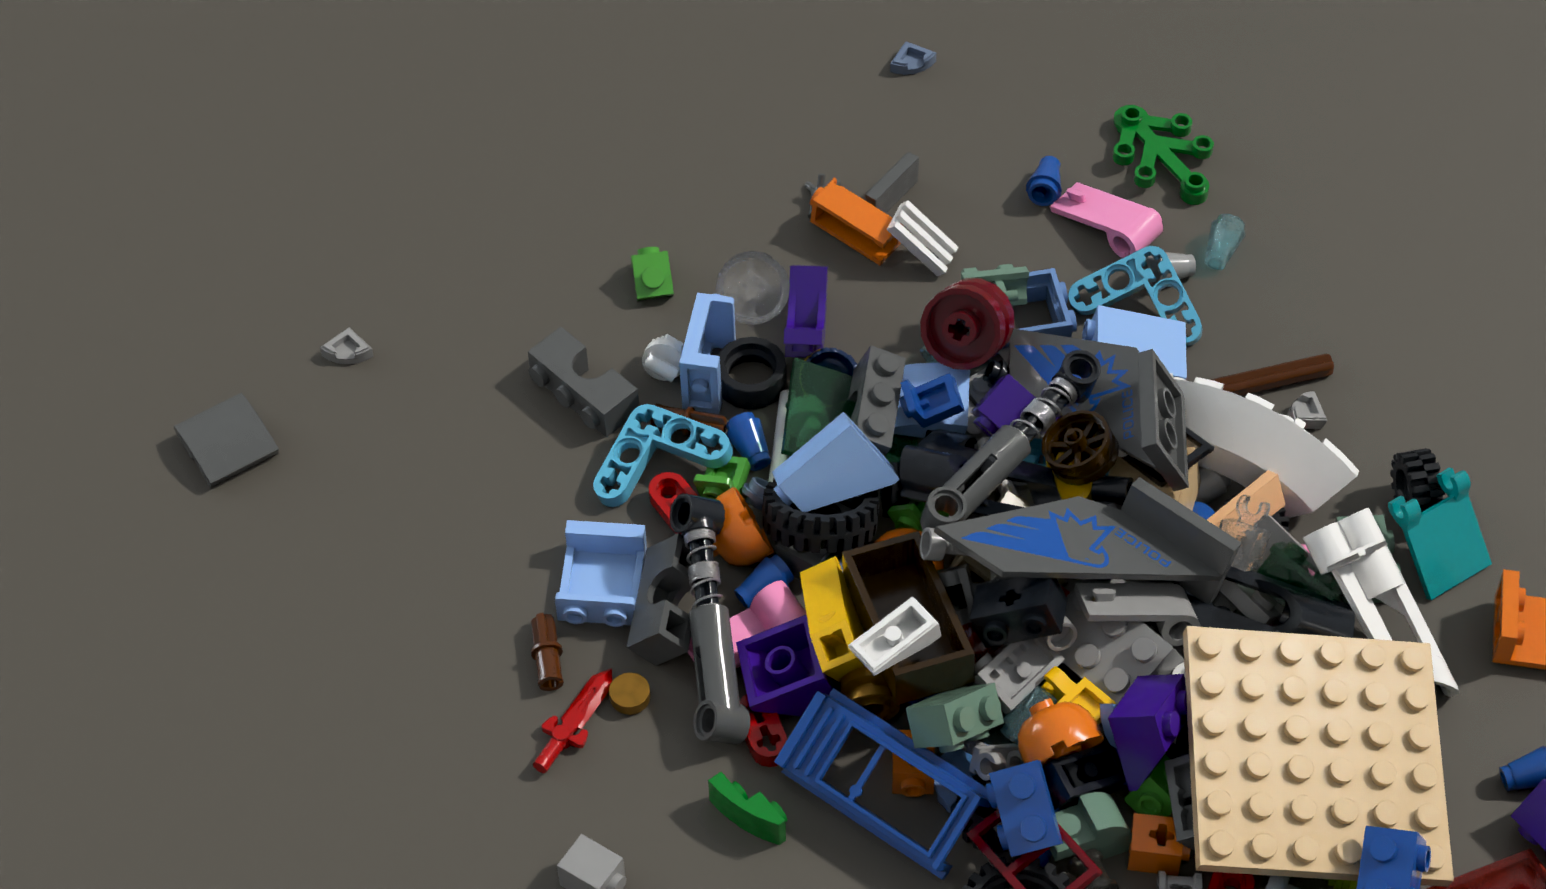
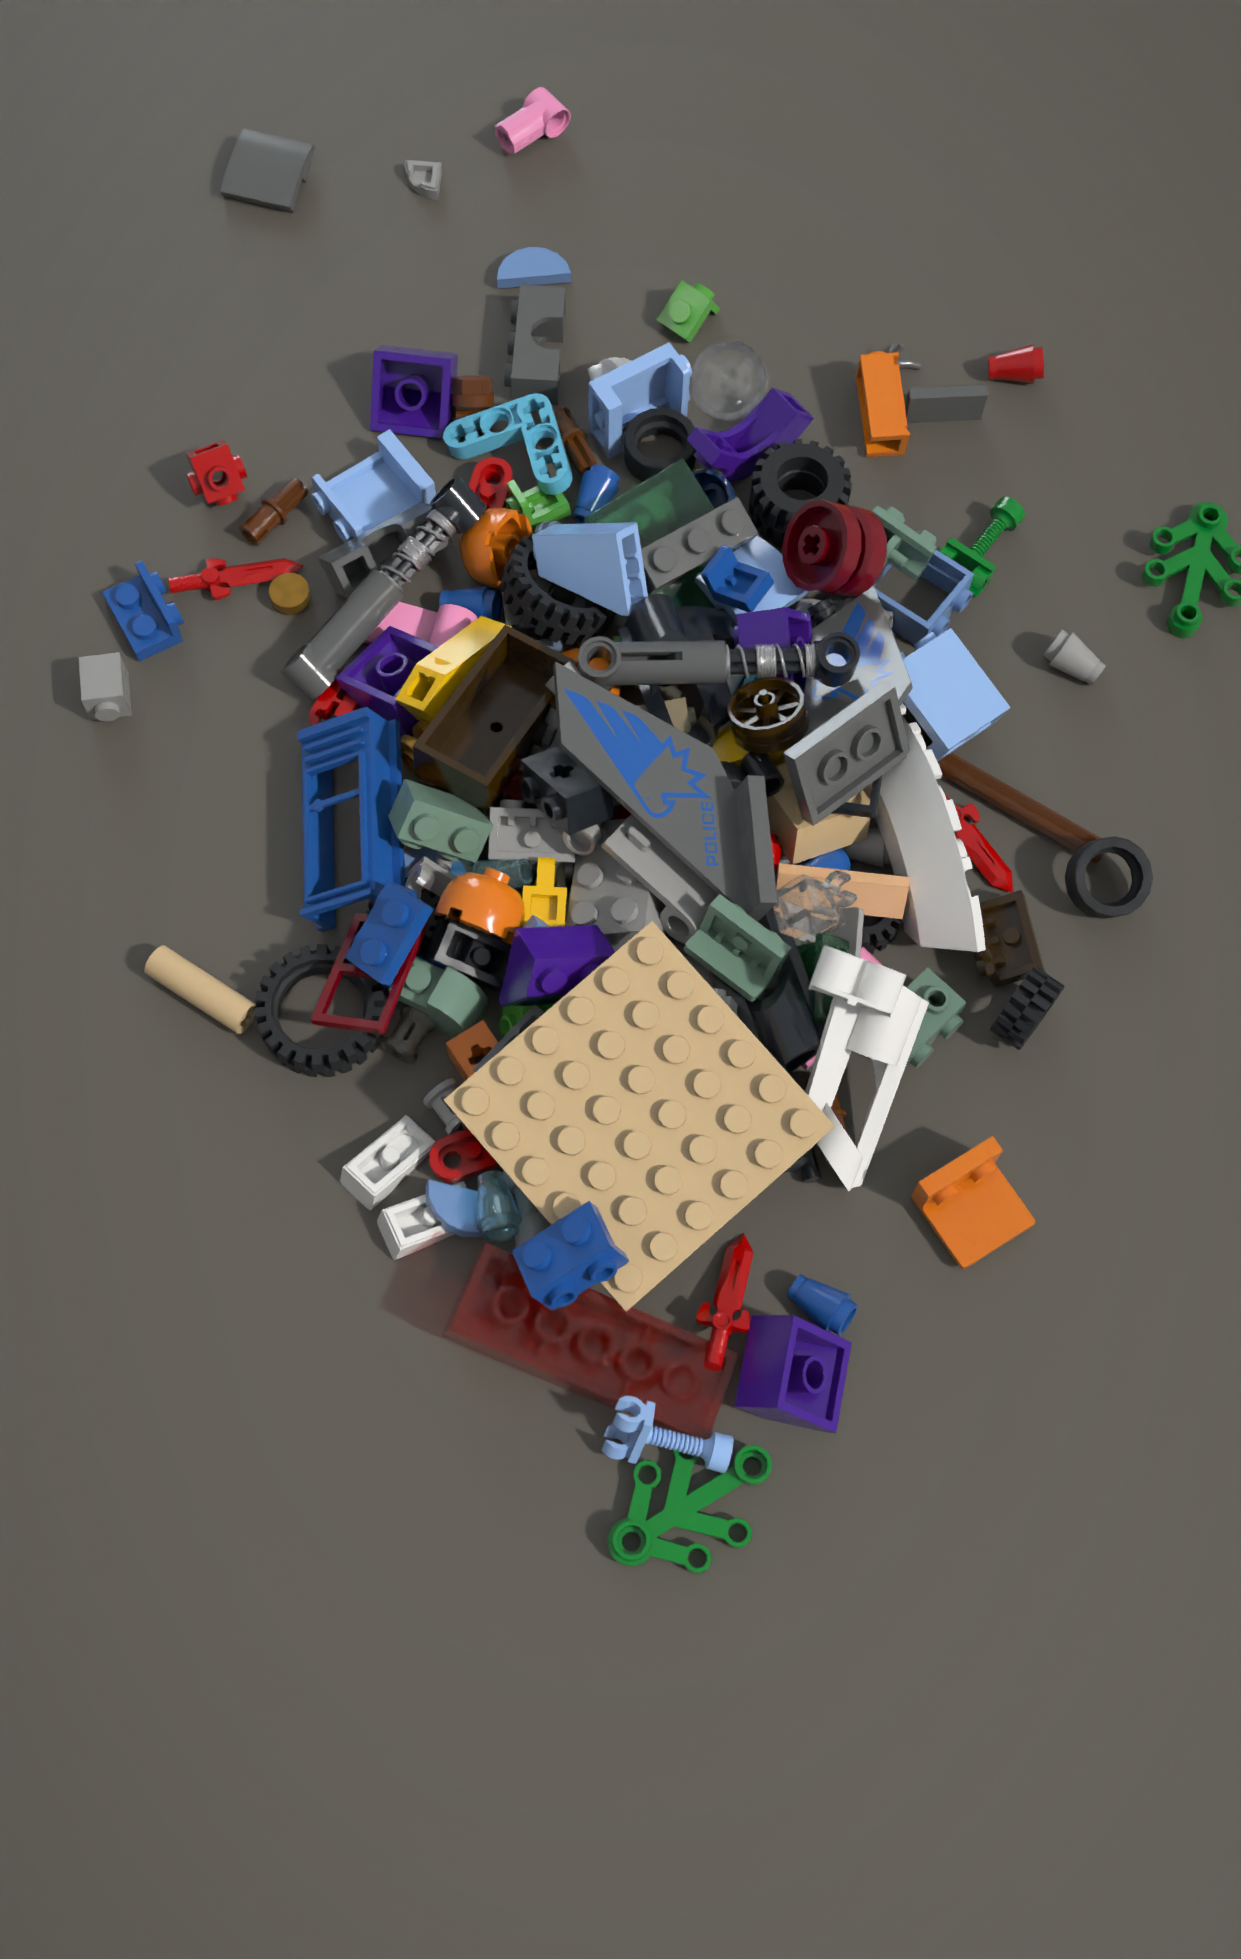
camera: 45 degrees right, 15 degrees up
green slope [708,771,787,845] -> none
white slope [848,596,941,676] -> none
white tile [887,200,958,277] -> none
sand blue tile [890,41,937,75] -> none
blue cone [1026,156,1062,206] -> none
bright pink door [1050,182,1163,258] -> none
medium azure beam [1068,246,1203,347] -> none
clear light blue cone [1204,214,1246,270] -> none
light grey tile [1287,391,1328,429] -> none
teal flag [1388,468,1492,600] -> none
none -> blue bracket [102,560,184,662]
none -> red brick [185,440,247,506]
none -> dark purple slope [370,345,458,438]
none -> reddish brown piece [451,375,494,420]
none -> bright pink piece [494,87,571,155]
none -> medium blue tile [497,247,571,289]
none -> sand green bracket [684,894,792,1001]
none -> red sword [696,1233,754,1371]
none -> black tyre [749,439,852,547]
none -> green bar [939,496,1025,597]
none -> dark brown bracket [972,890,1046,988]
none -> red cone [988,344,1044,384]
none -> black tyre [1065,836,1153,919]

